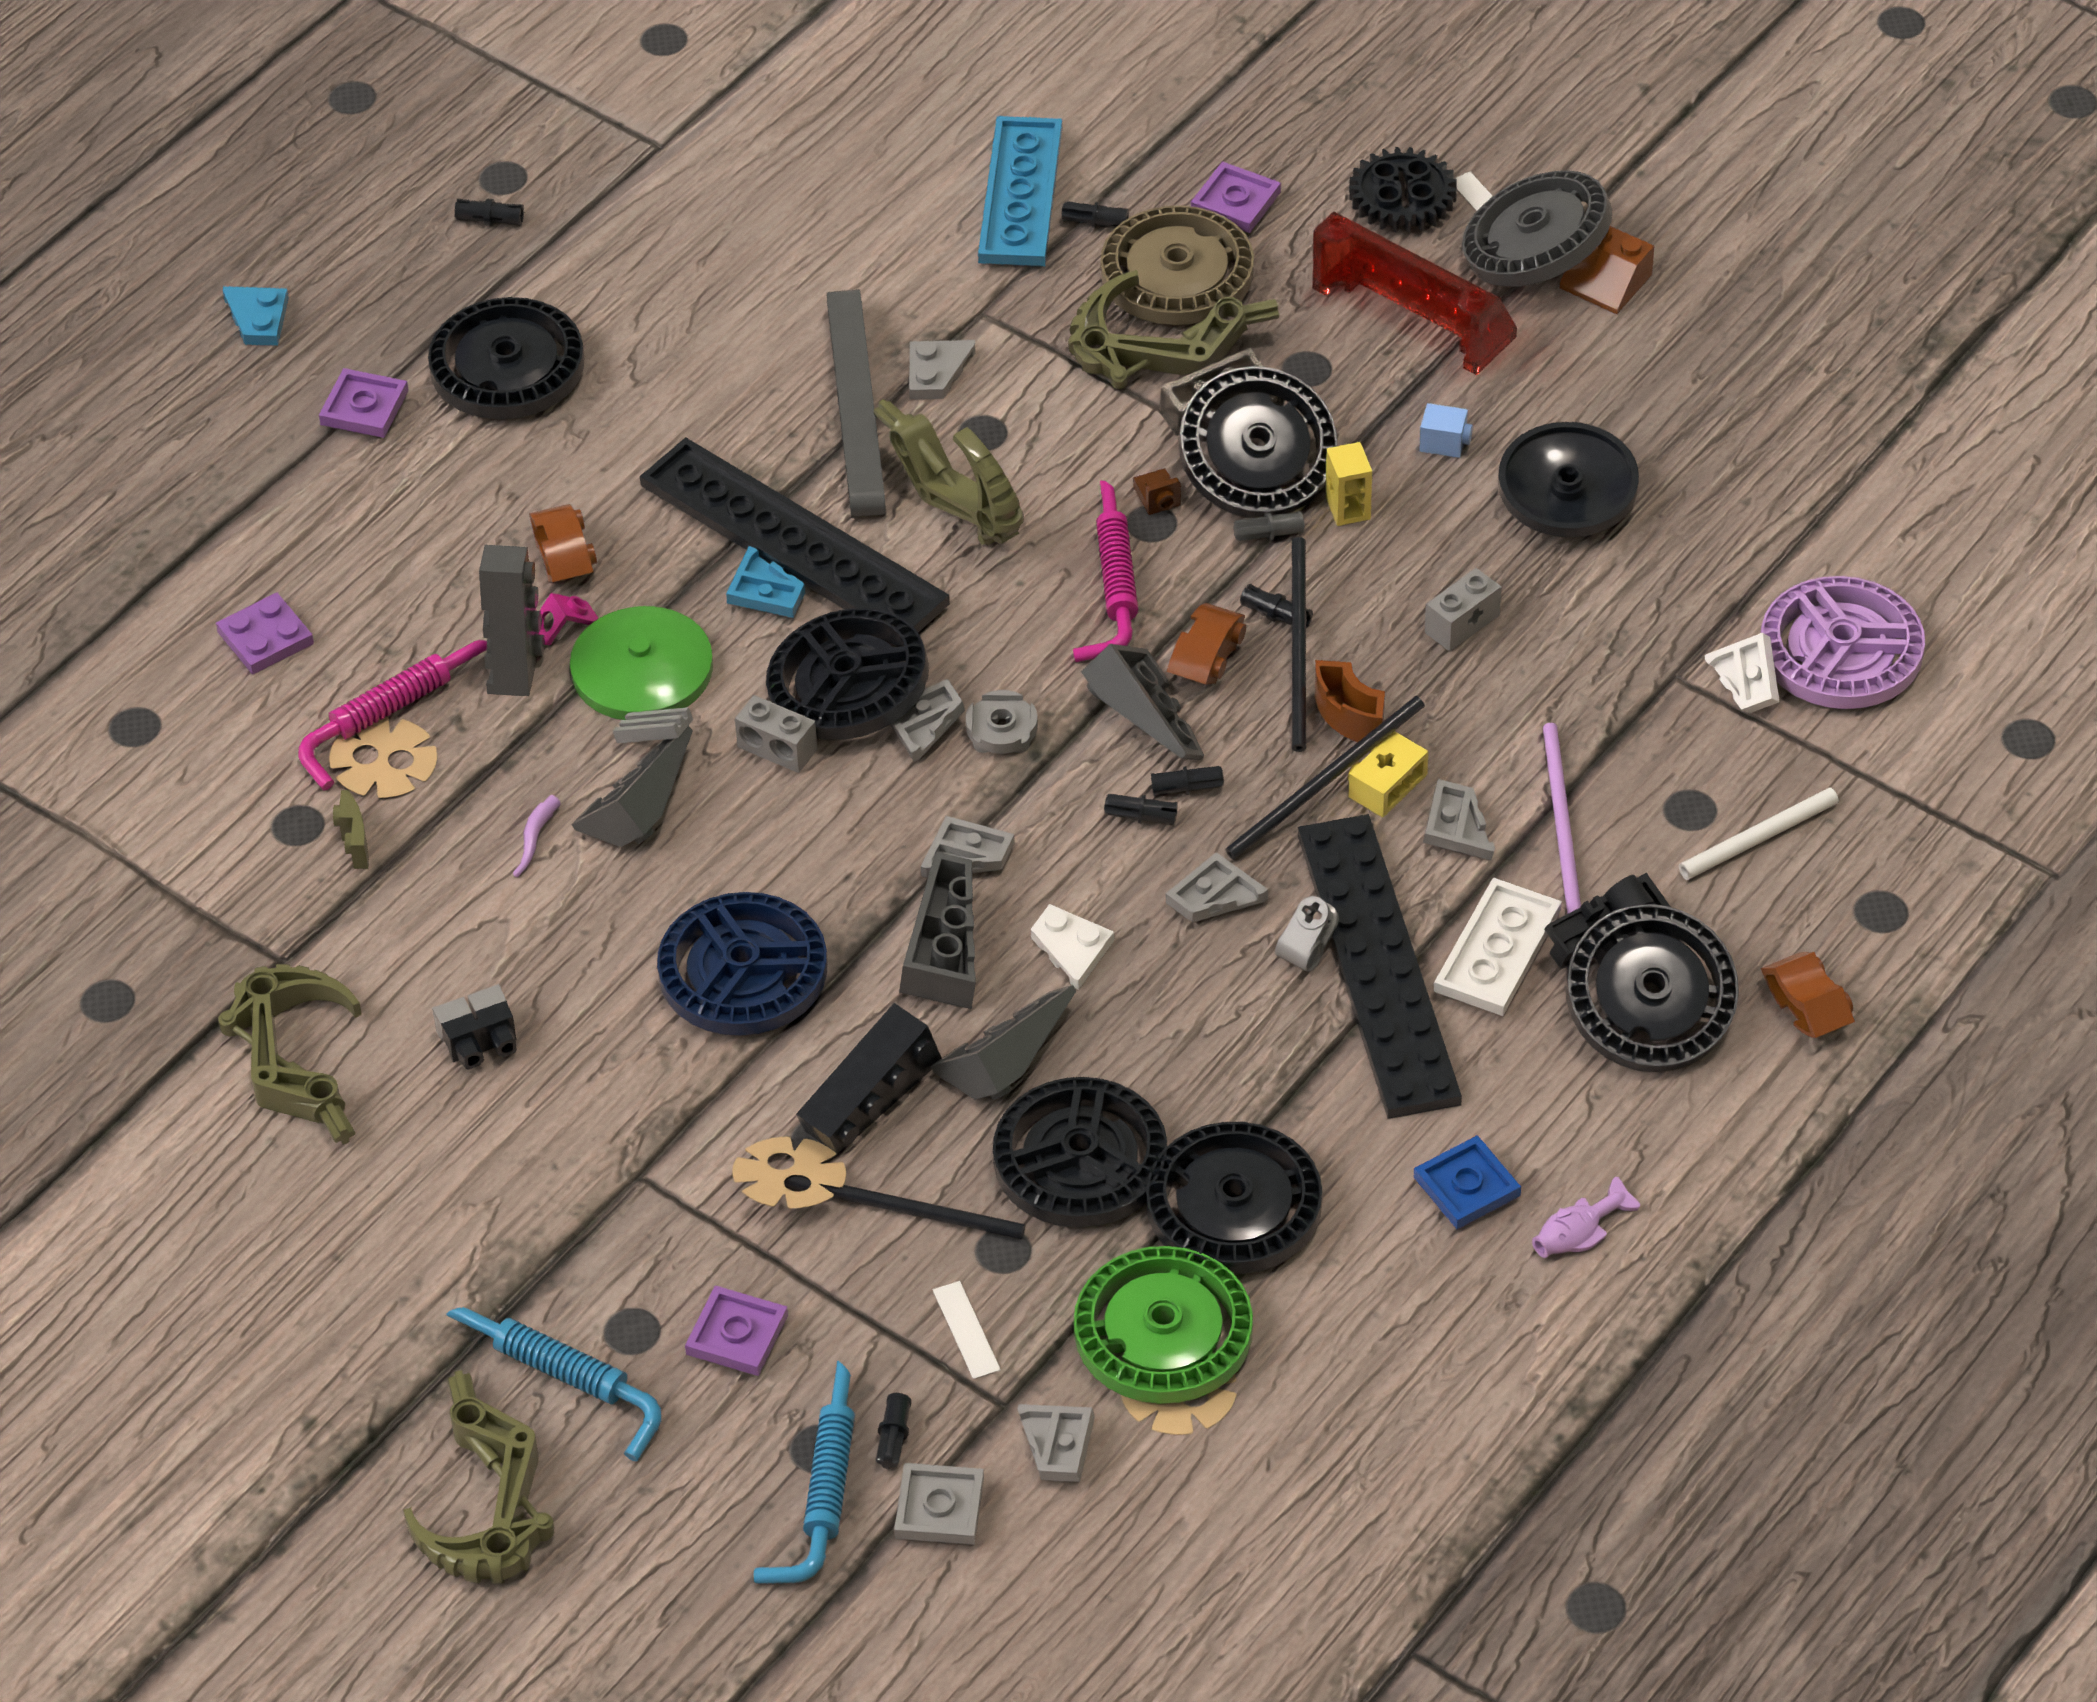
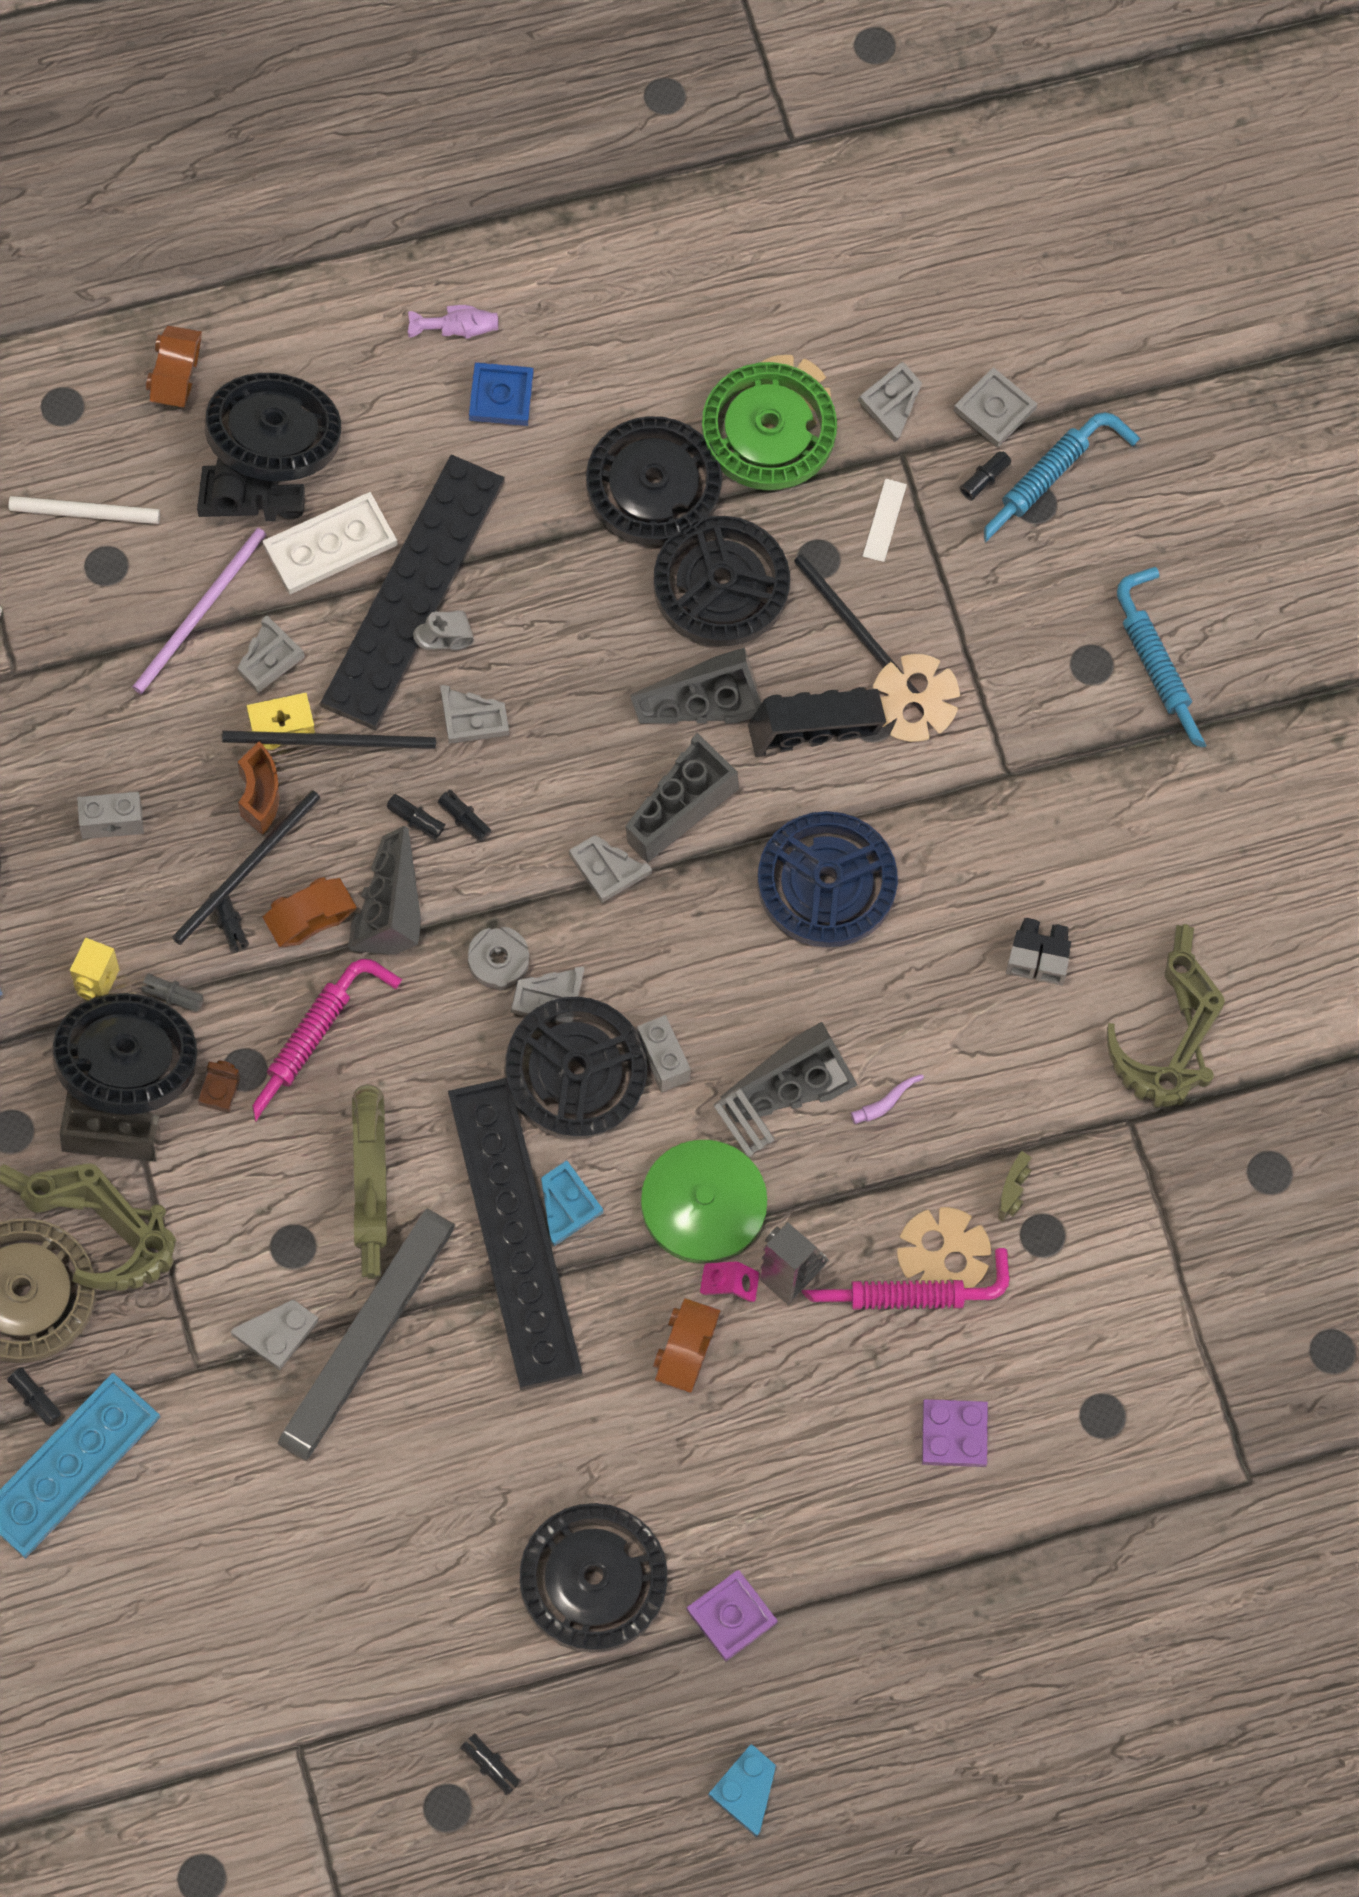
camera: 150 degrees left, 20 degrees up
olive piece [403,1370,555,1584] -> none
medium lavender plate [685,1285,788,1376] -> none
white wing [1031,904,1114,990] -> none

